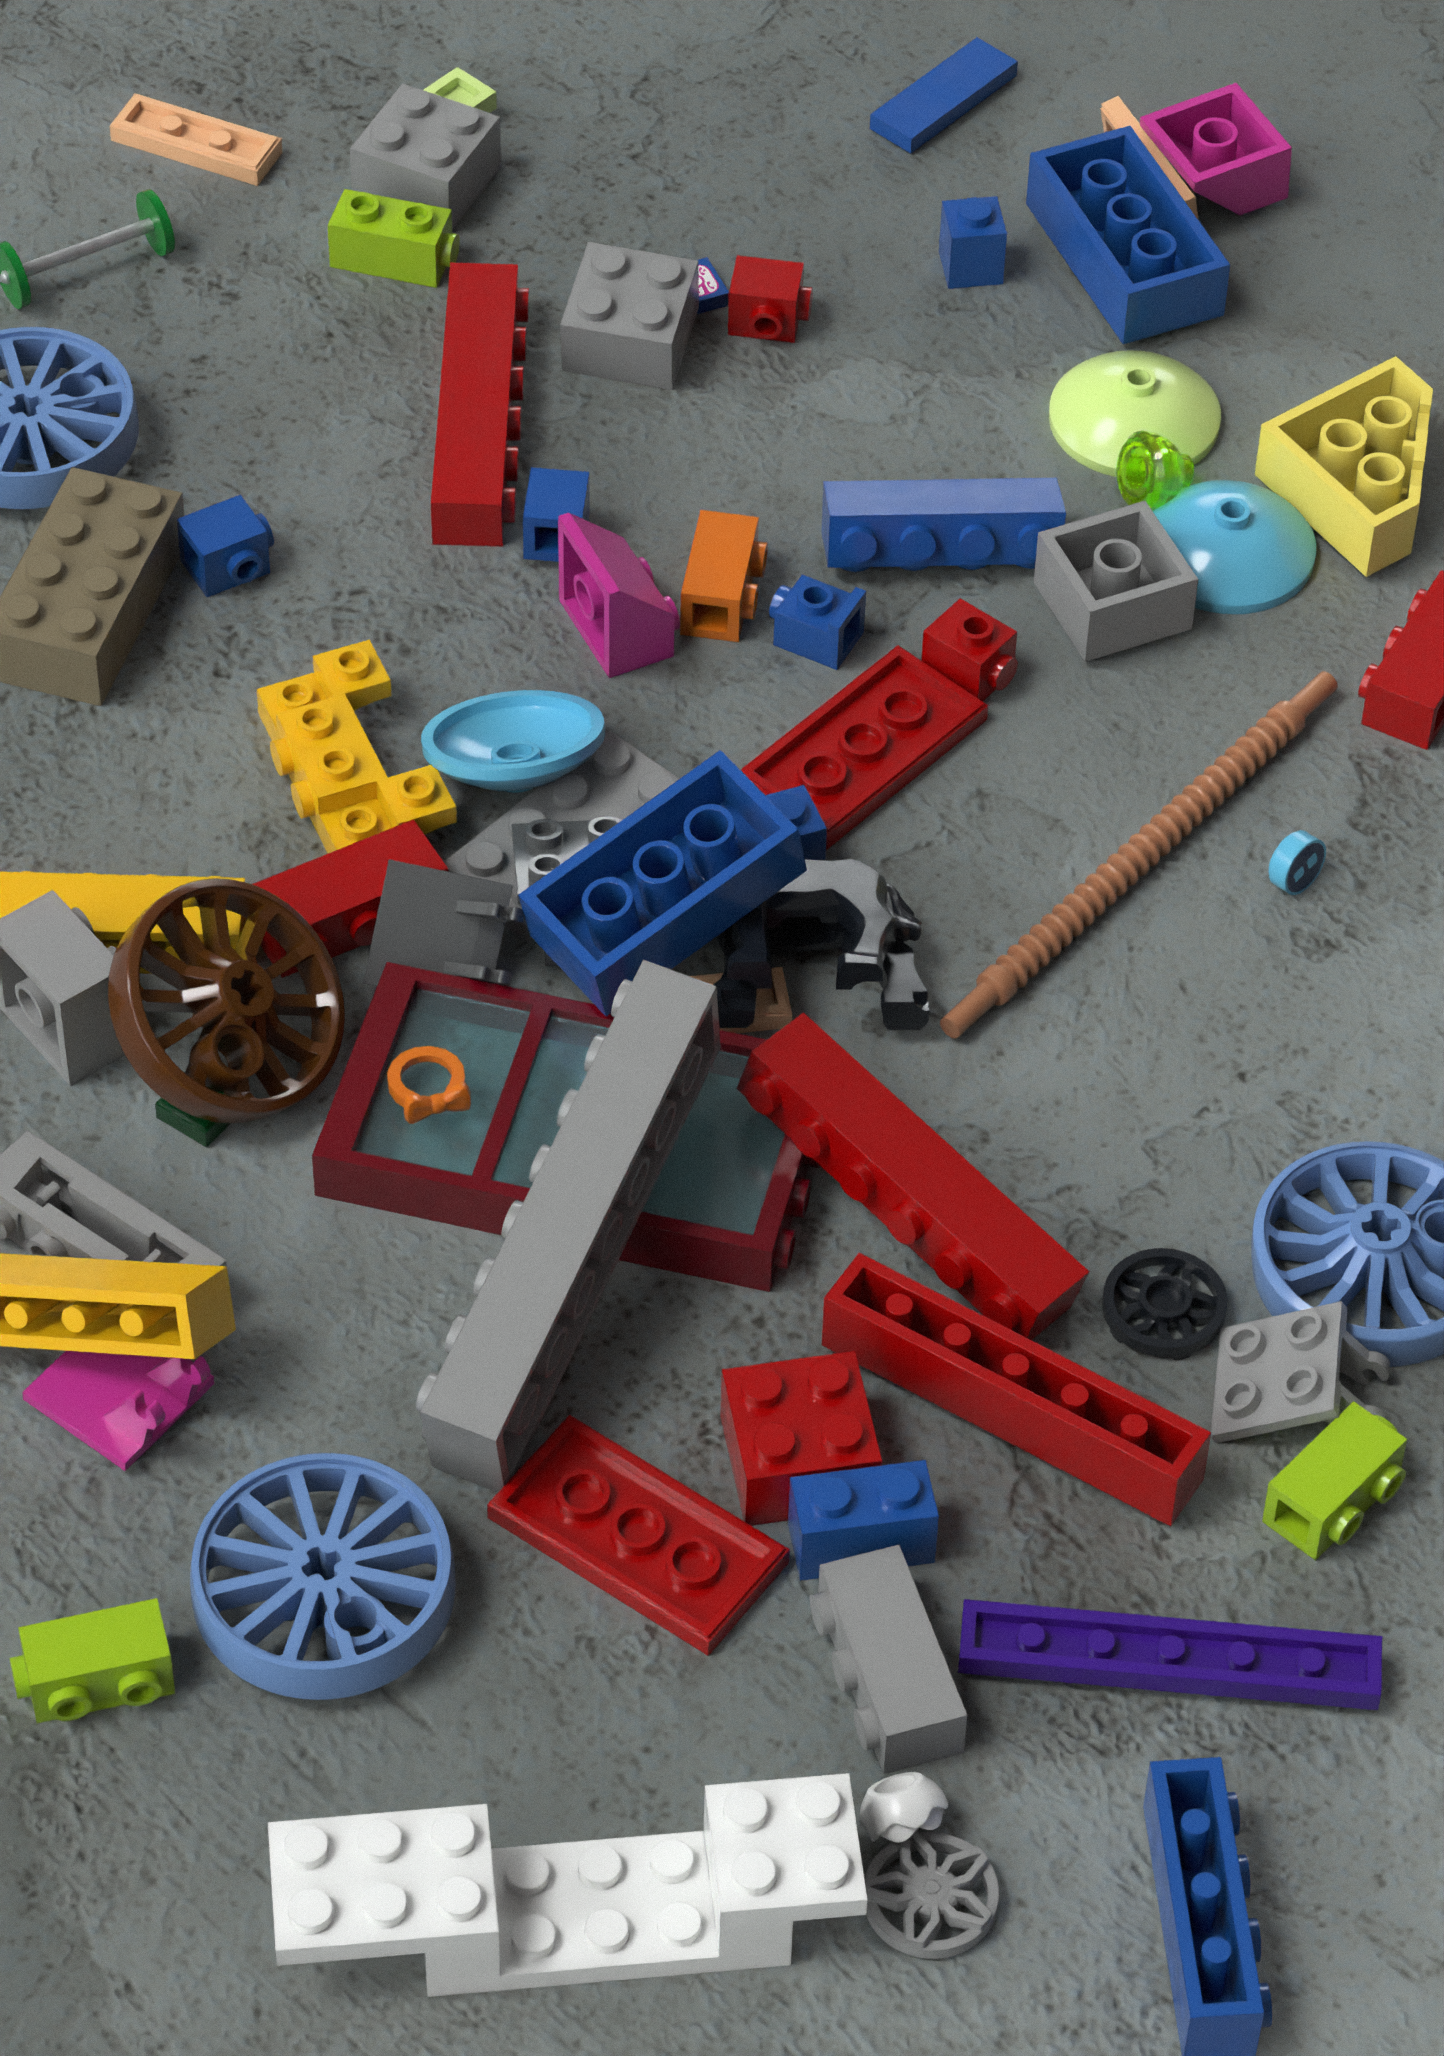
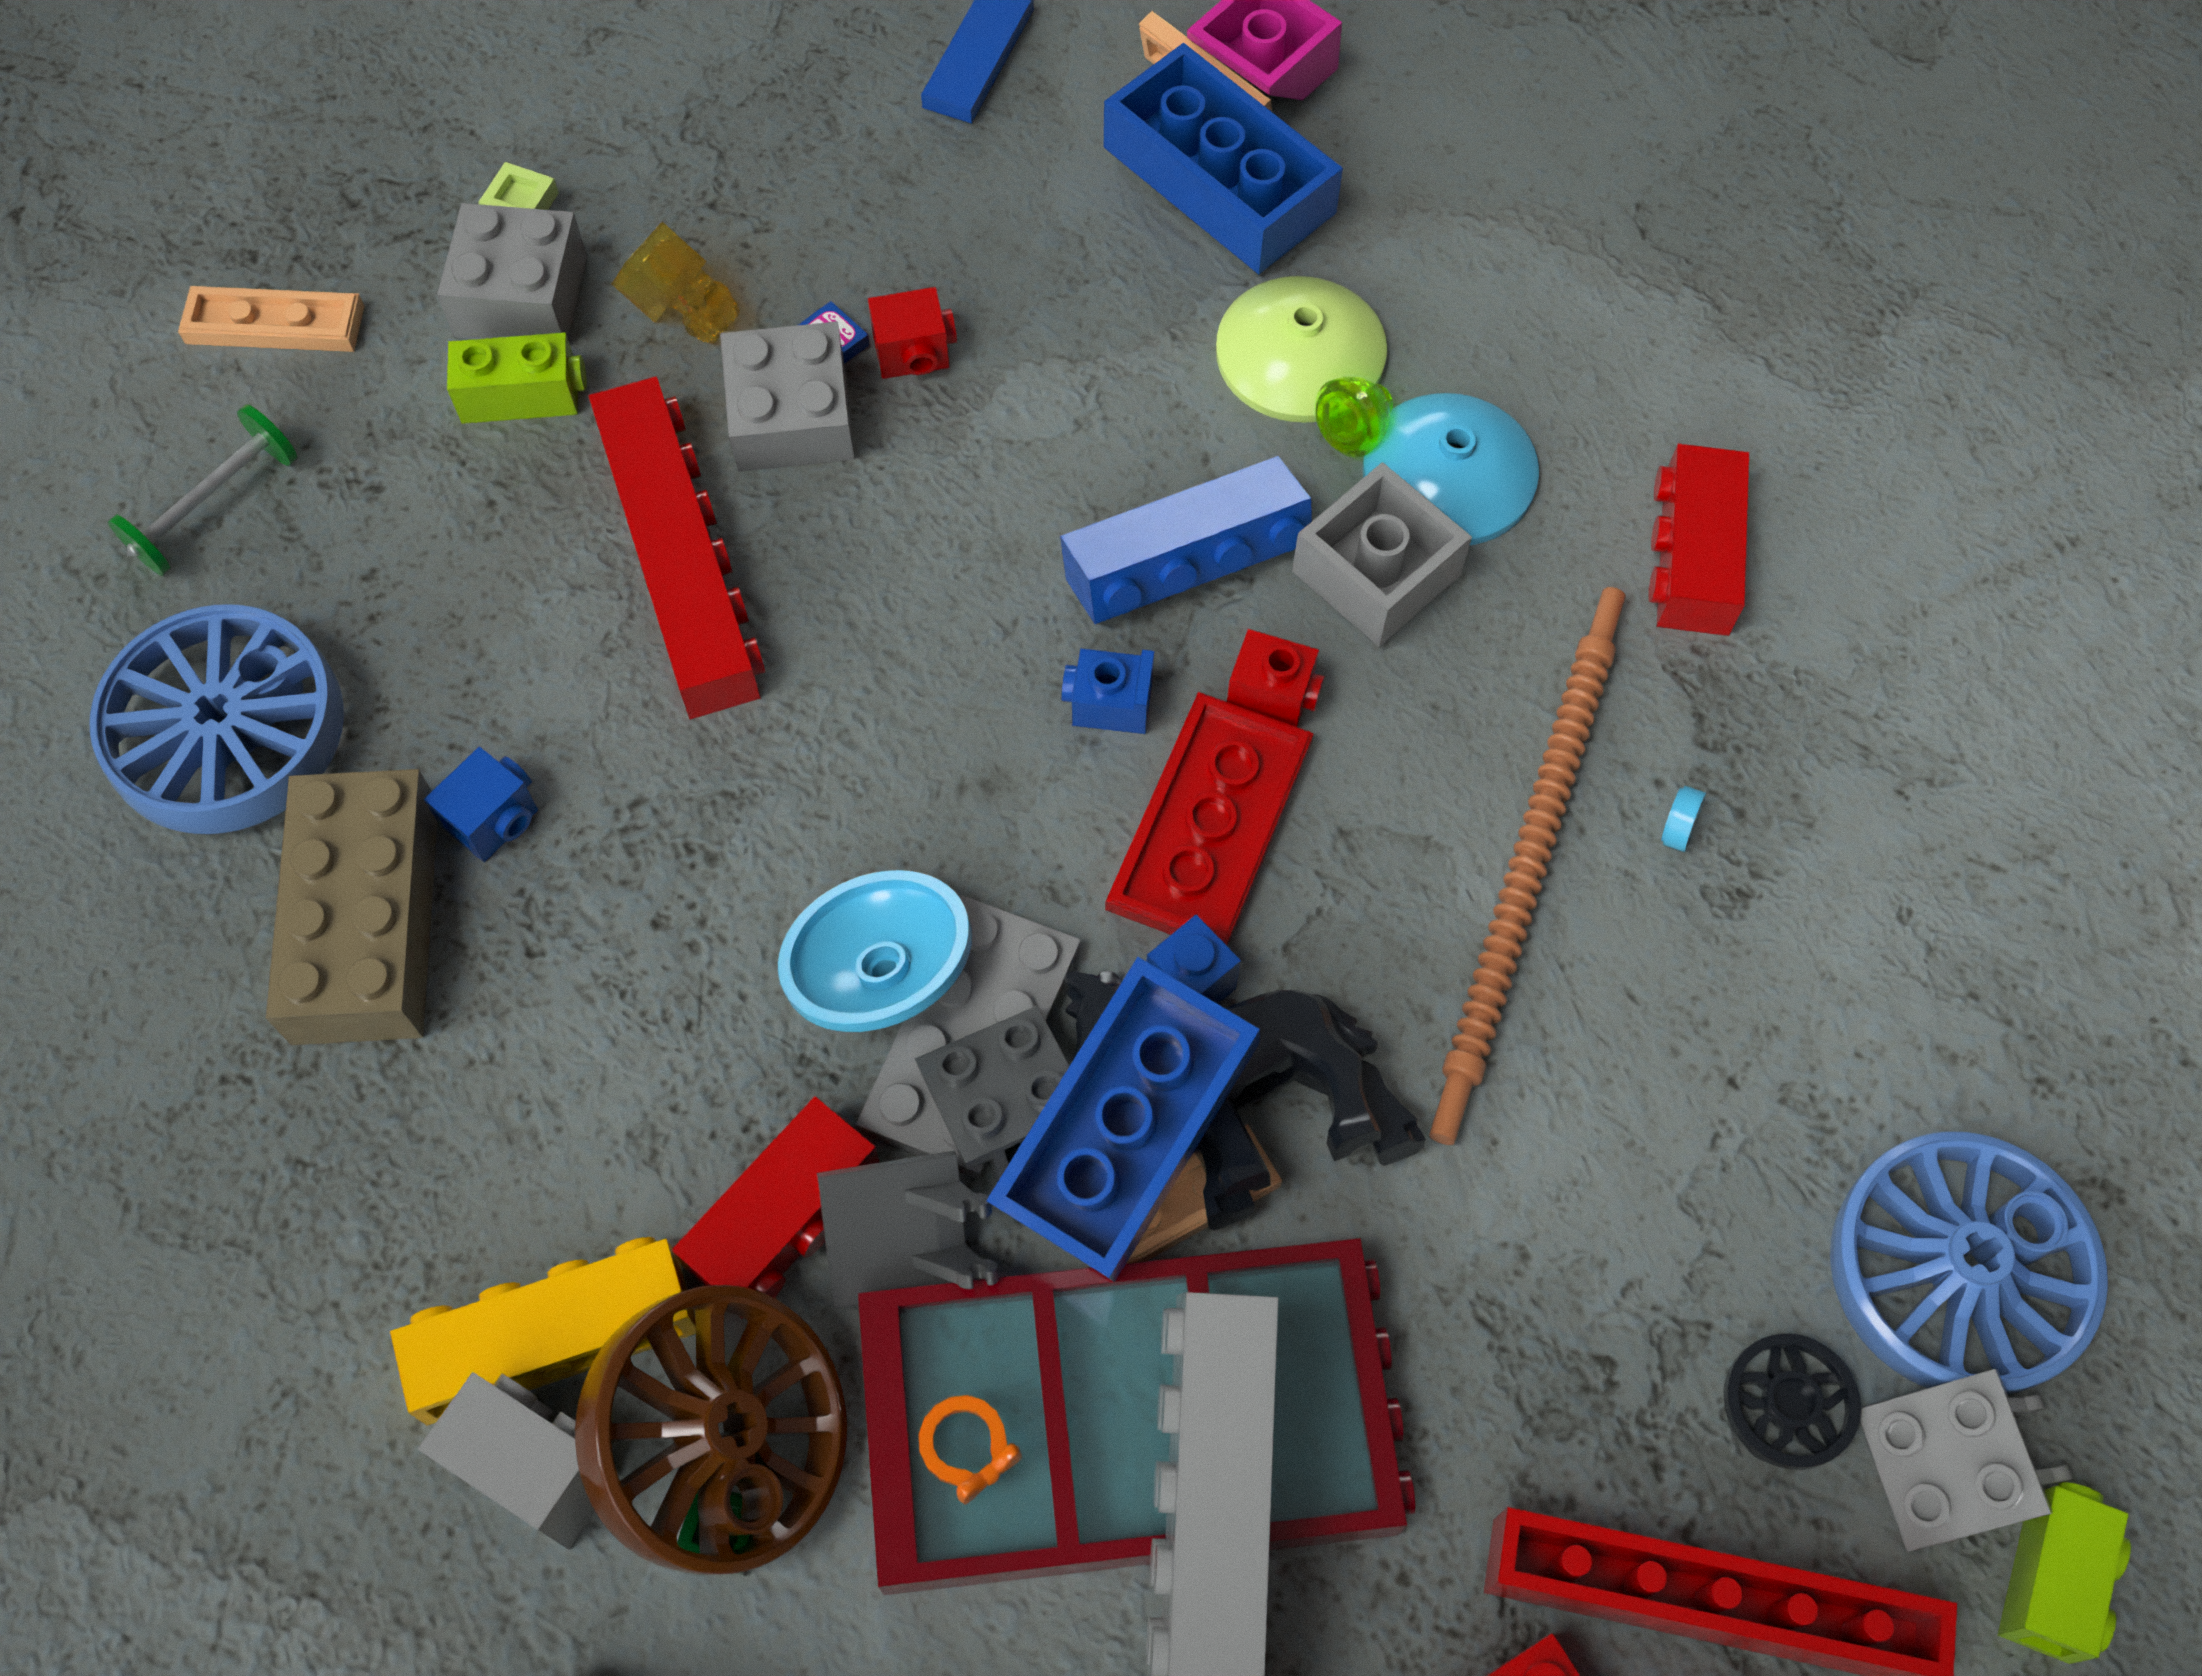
camera: 20 degrees left, 15 degrees up
yellow bracket [257,639,457,854] -> none
blue brick [523,467,590,562] -> none
dark pink slope [558,513,680,678] -> none
orange brick [680,510,768,642] -> none
red brick [736,1012,1090,1340] -> none
blue brick [939,196,1007,289] -> none
light yellow brick [1255,356,1433,577] -> none
none -> clear yellow brick [611,222,740,344]

